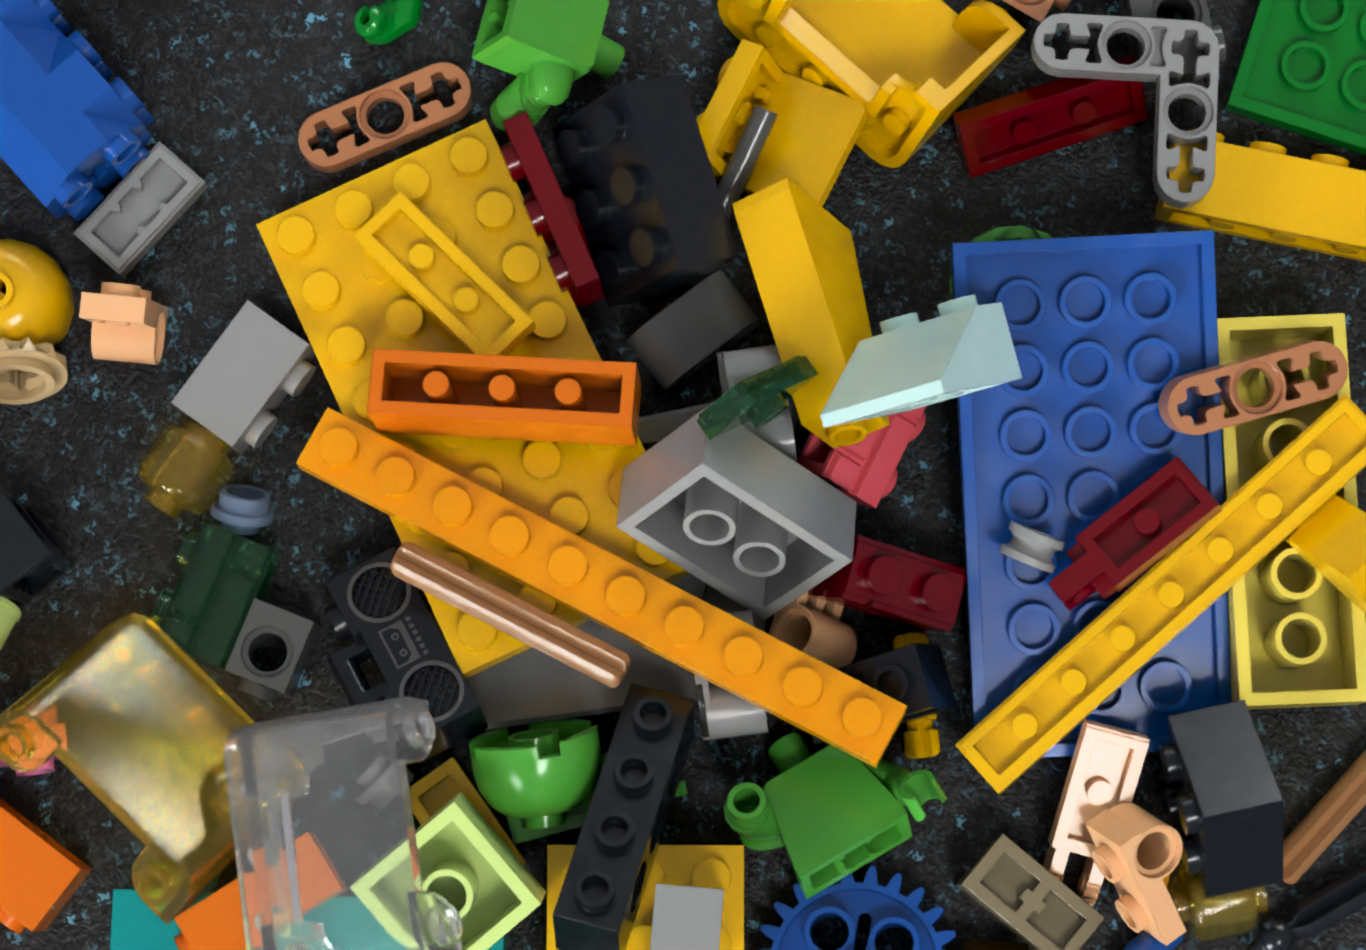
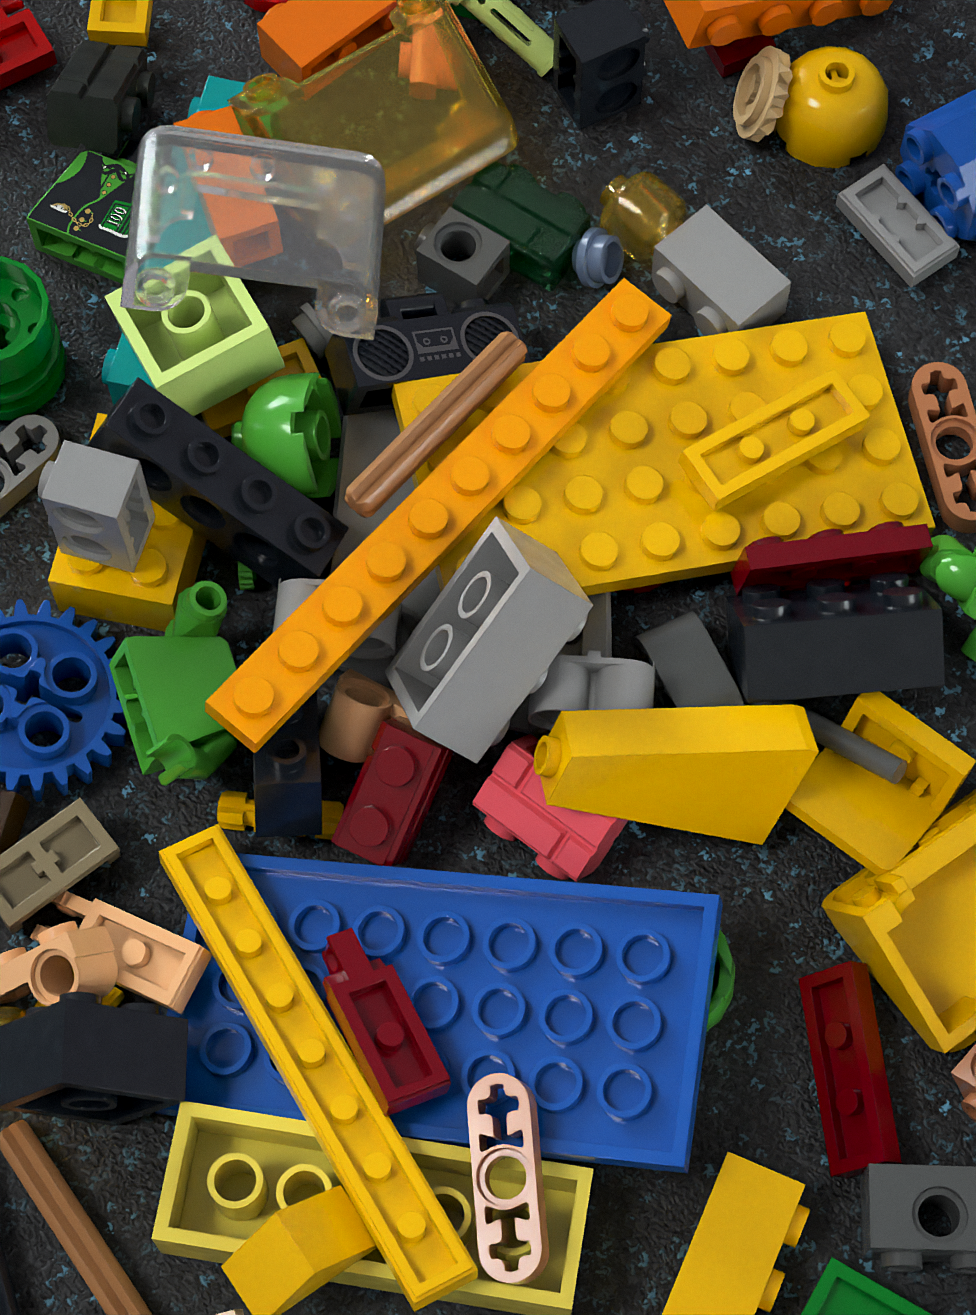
camera: 100 degrees right, 15 degrees down
light nougat plate [79,282,168,365] -> none
orange brick [367,348,641,447] -> none
clear green plate [696,355,818,440] -> none
light aqua slope [820,294,1022,428] -> none
light grey bush [998,521,1065,573] -> none
light grey beam [1030,13,1220,209] -> none

